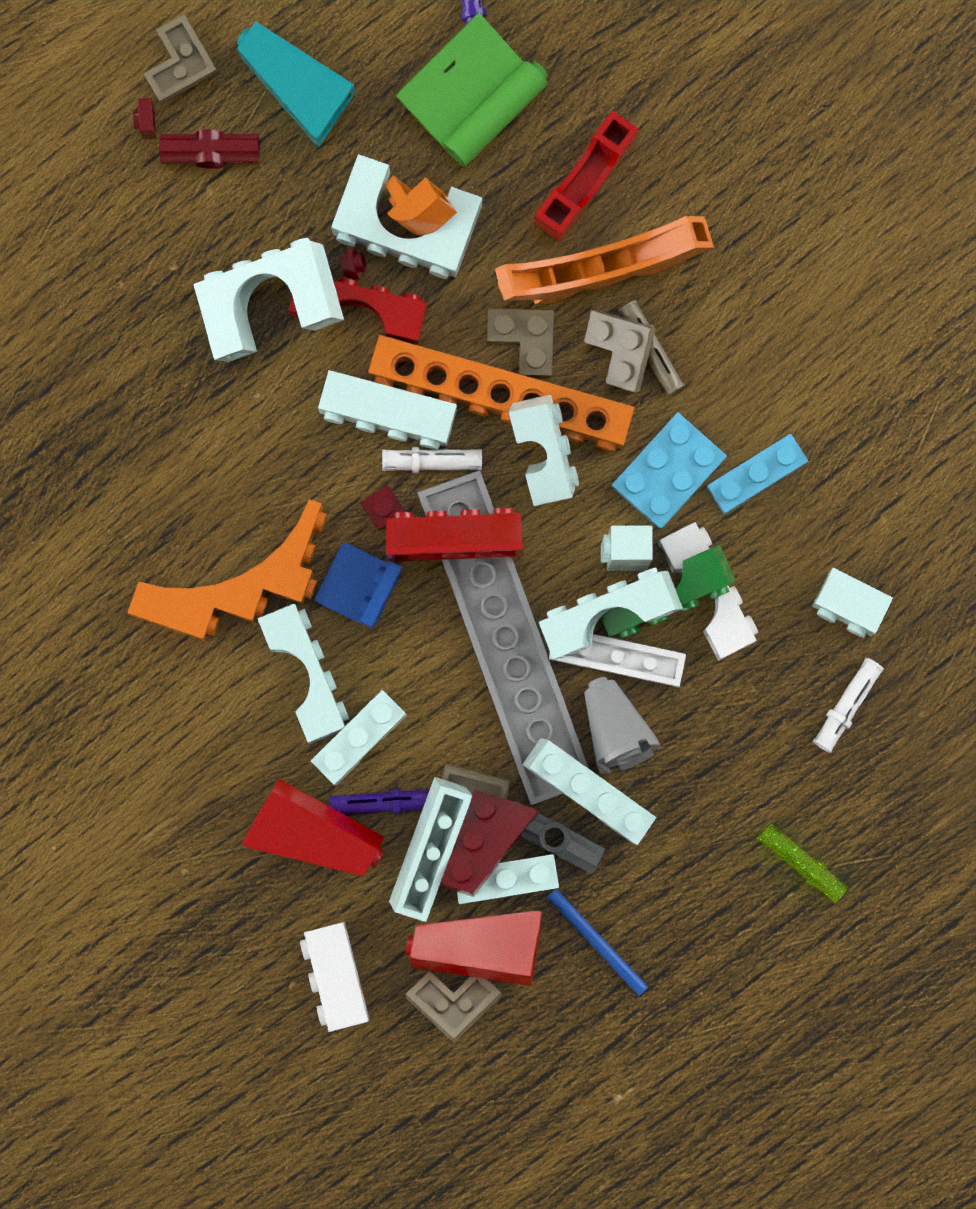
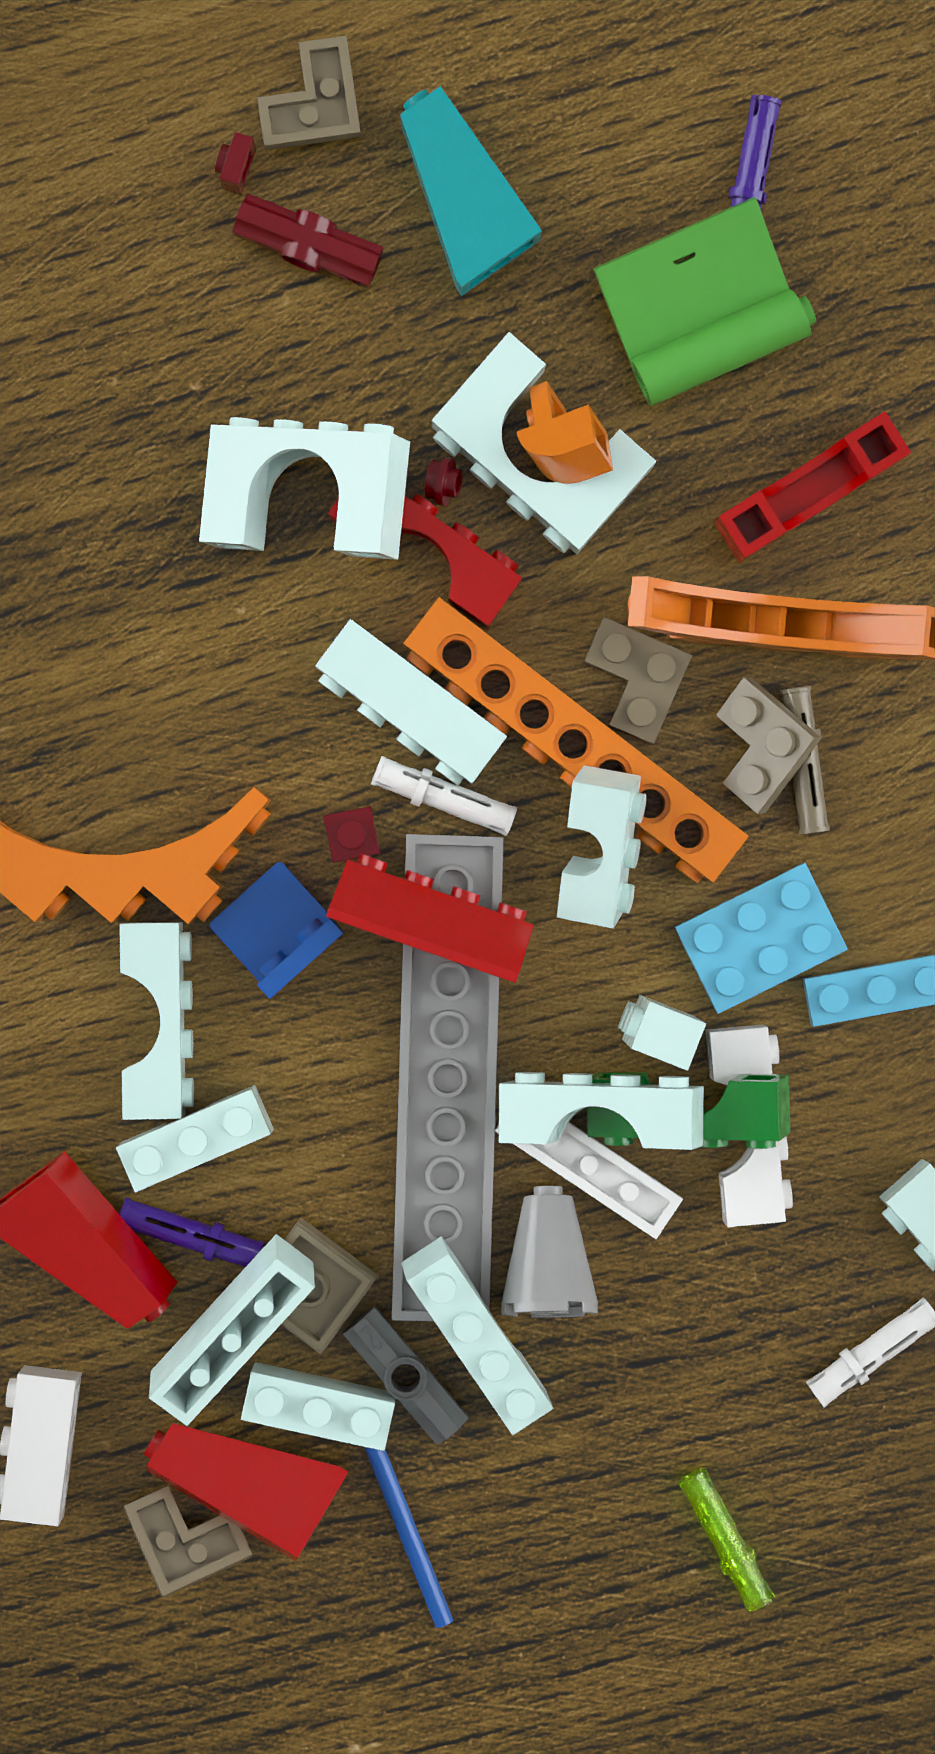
camera: 20 degrees right, 5 degrees up
dark red wing [441,790,539,897] -> none

